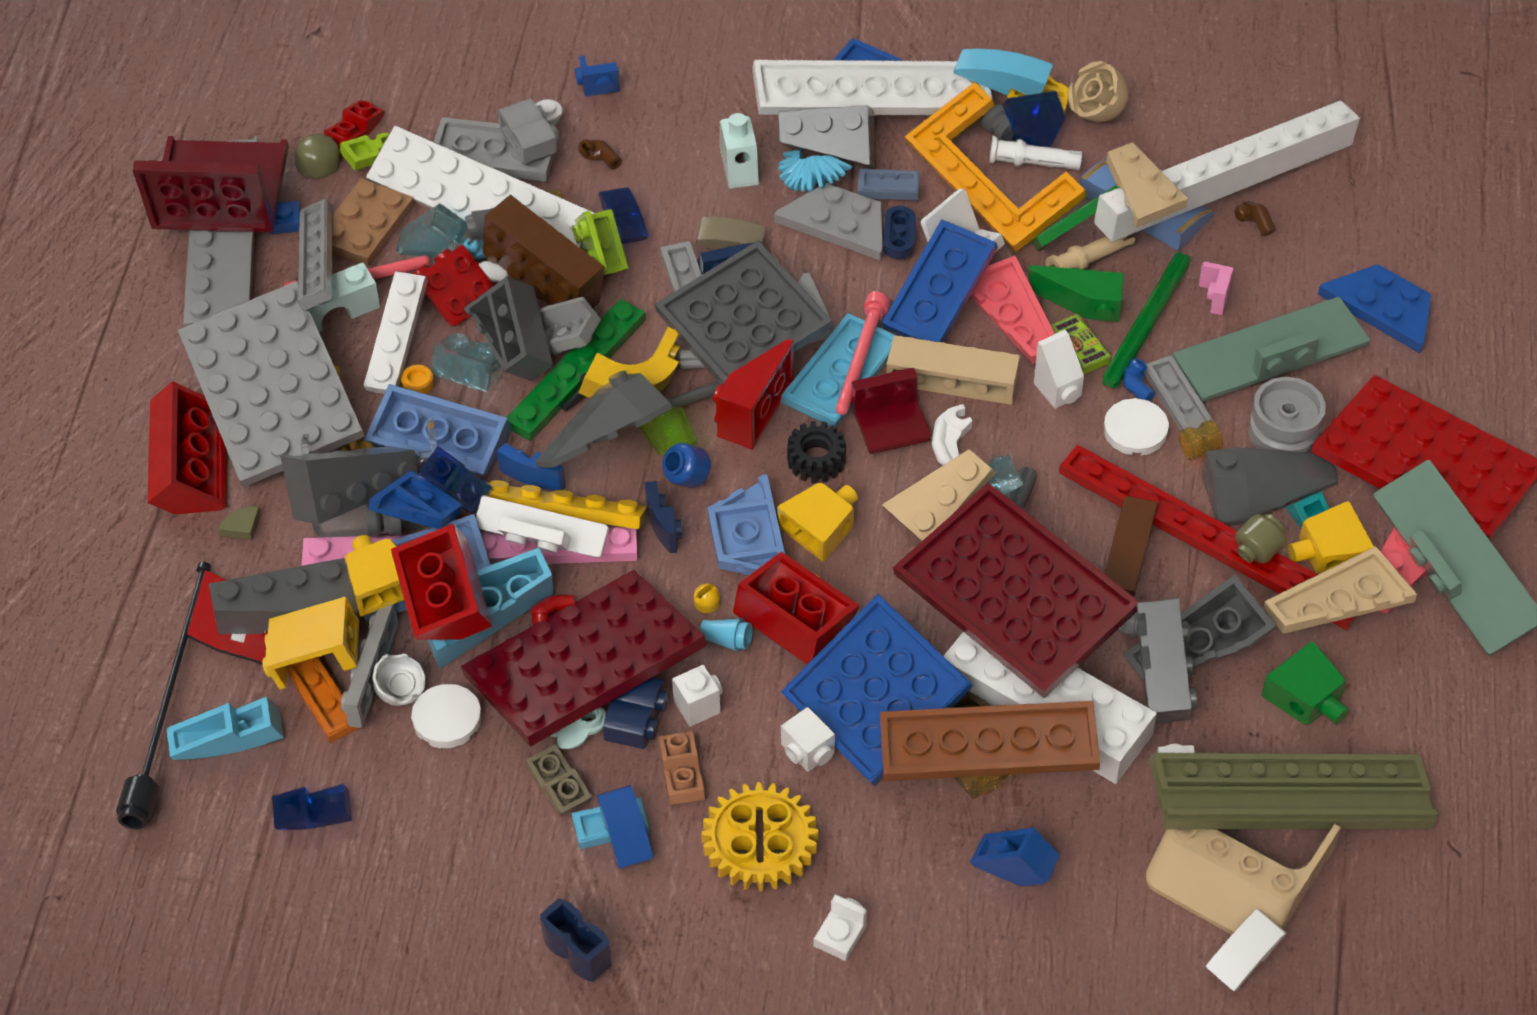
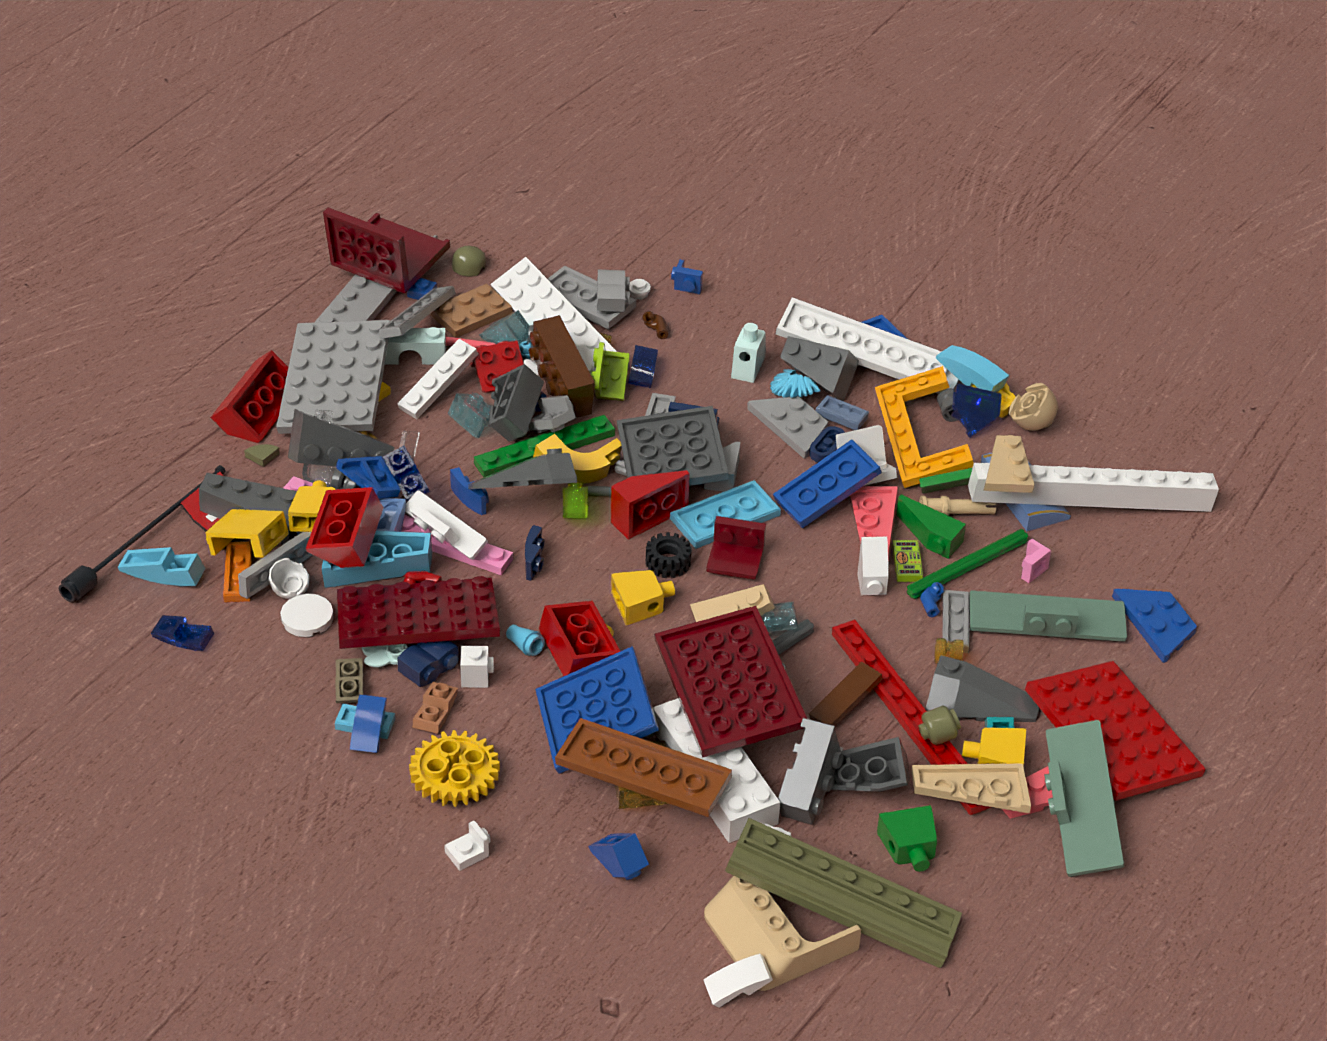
camera: 25 degrees right, 10 degrees down
red slope [324,100,385,148] -> none
lime plate [340,133,389,171] -> none
medium blue slope [364,384,512,477] -> none
light orange tile [401,365,434,394] -> none
yellow plate [446,476,647,529] -> none
dark blue brick [539,898,612,982] -> none
blue head [662,443,711,488] -> none
yellow hinge [693,583,721,613] -> none
dark tan slope [696,217,765,250] -> none
medium blue wing [707,474,785,576] -> none
white brick [781,707,835,772] -> none
coral piece [836,291,891,415] -> none
tan brick [886,335,1020,405] -> none
white piece [931,404,972,466] -> none
white pin [989,136,1082,171] -> none
white tile [1104,398,1169,455] -> none
reddish brown arm [1235,201,1276,236] -> none
light grey wheel [1248,377,1326,453] -> none

